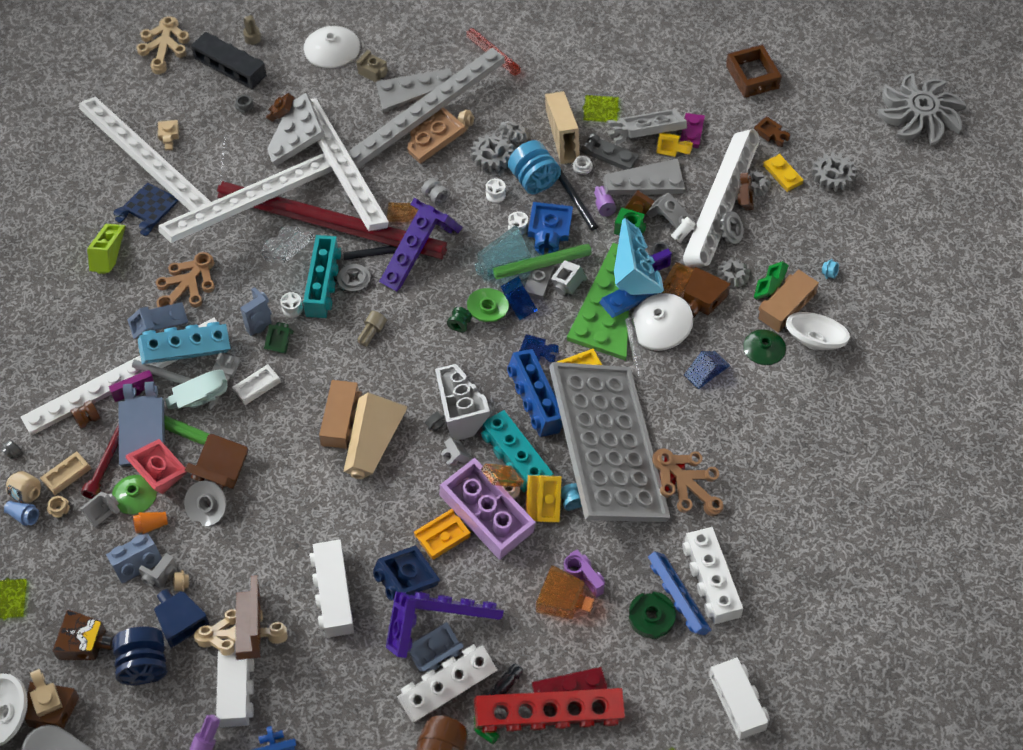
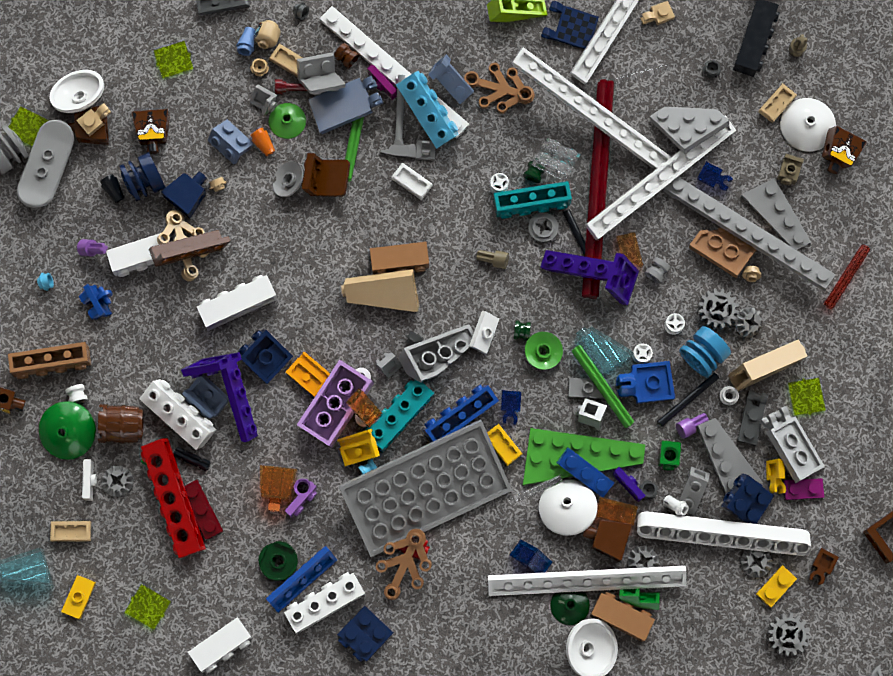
camera: 70 degrees right, 20 degrees up
coral slope [125,439,187,494] -> none
light grey bracket [139,553,177,588] -> none
light aqua piece [165,370,228,409] -> none
sand blue bracket [240,287,272,336] -> none
dark green bracket [264,322,294,354] -> none
reddish brown plate [266,93,294,122] -> none
clear blue slope [500,276,538,320] -> none
medium azure wedge [614,218,664,295] -> none
reddish brown bracket [625,190,654,216] -> none
light grey gear [720,211,743,244] -> none
reddish brown plate [737,172,754,210] -> none
medium azure plate [822,259,839,279] -> none
none -> black cone [100,174,125,203]
none -> light grey bracket [297,52,345,95]
none -> dark blue plate [337,606,394,662]
none -> white plate [469,311,499,354]
none -> white plate [488,566,686,596]
none -> dark green wheel [523,161,546,183]
none -> clear blue plate [697,161,733,191]
none -> dark blue plate [721,474,774,524]
none -> tan plate [758,83,797,124]
none -> reddish brown torso [822,126,867,174]

